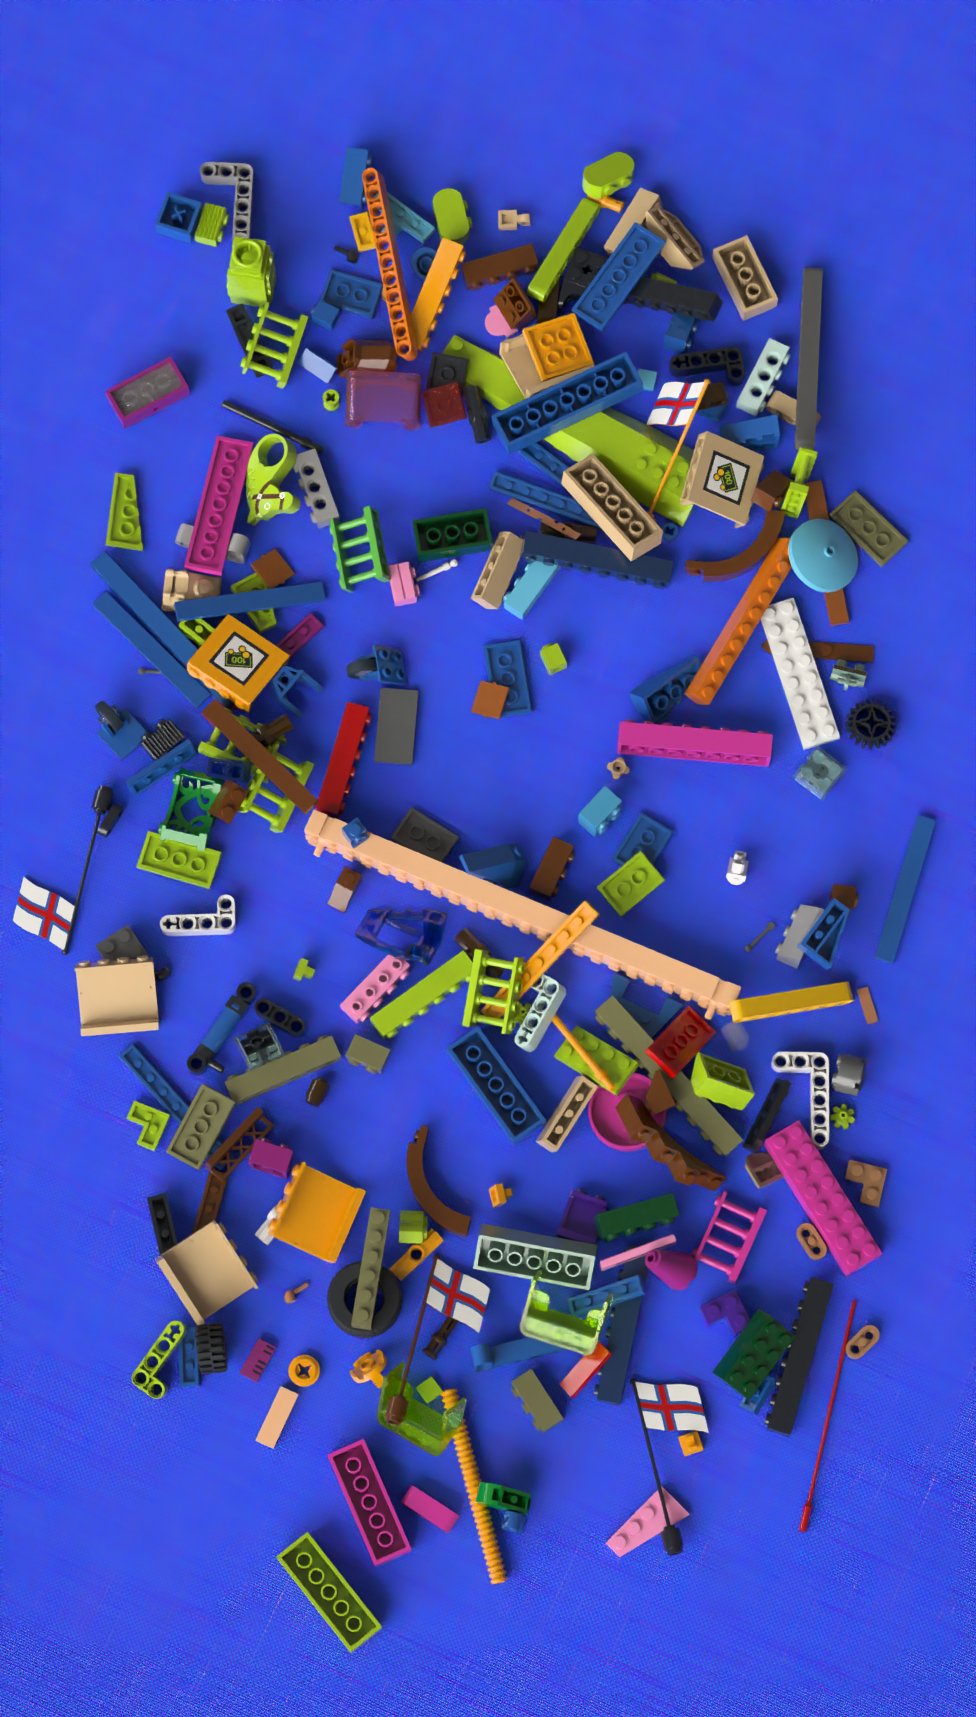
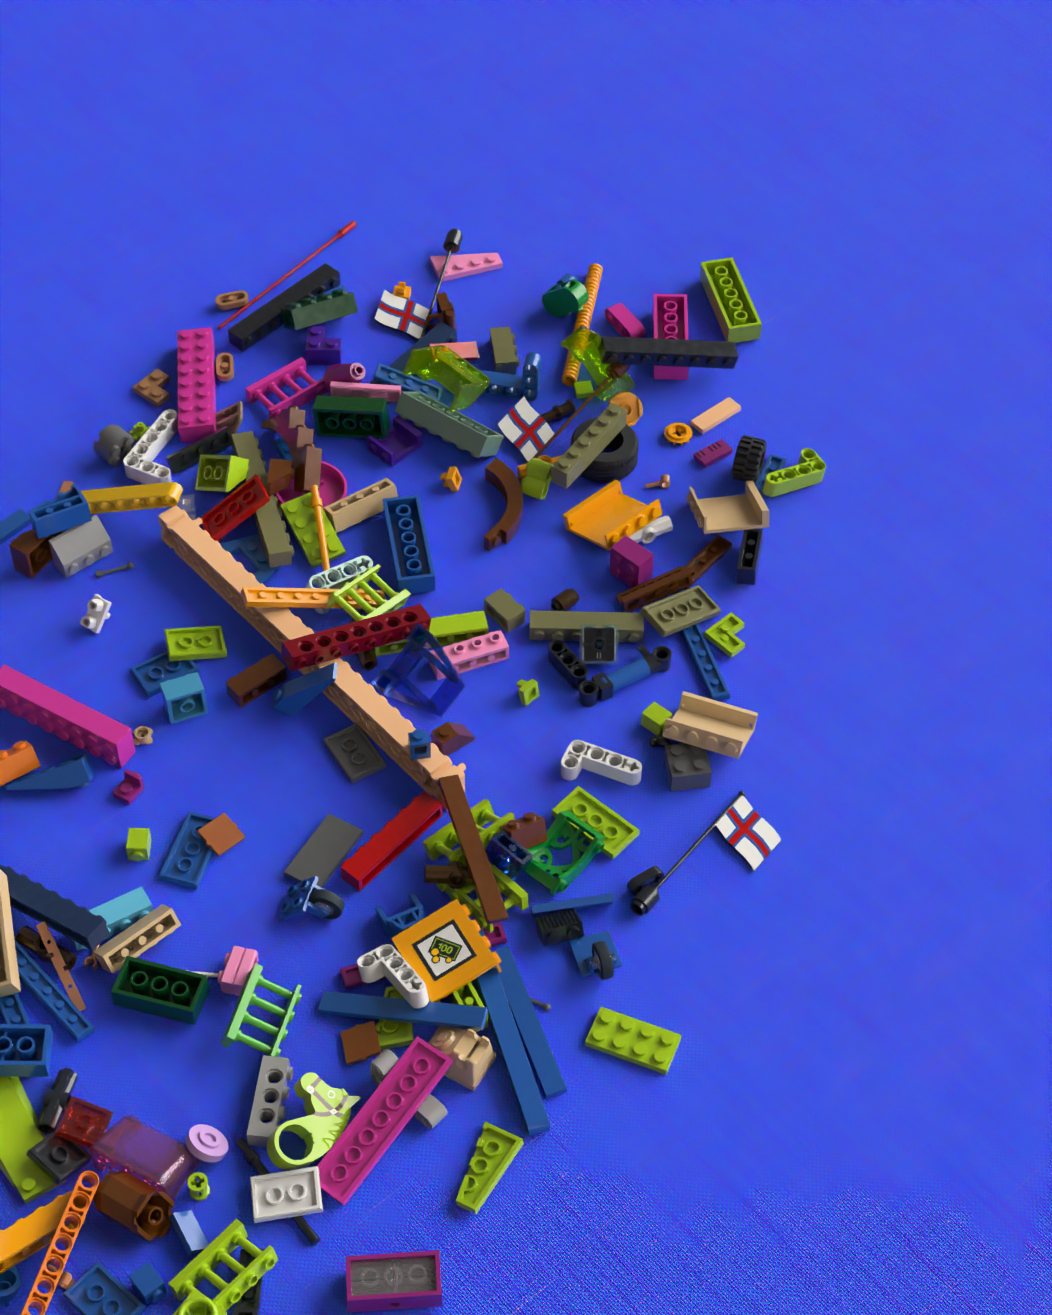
camera: 155 degrees left, 25 degrees down
none -> magenta bracket [113,769,144,805]
none -> lavender piece [185,1124,228,1162]
none -> white tile [250,1166,323,1223]
none -> dark red brick [281,604,431,671]
none -> white beam [357,944,429,1008]
none -> reddish brown piece [426,292,456,329]
none -> lime plate [585,1007,682,1075]
none -> black brick [598,336,739,369]
none -> lime brick [641,701,672,736]

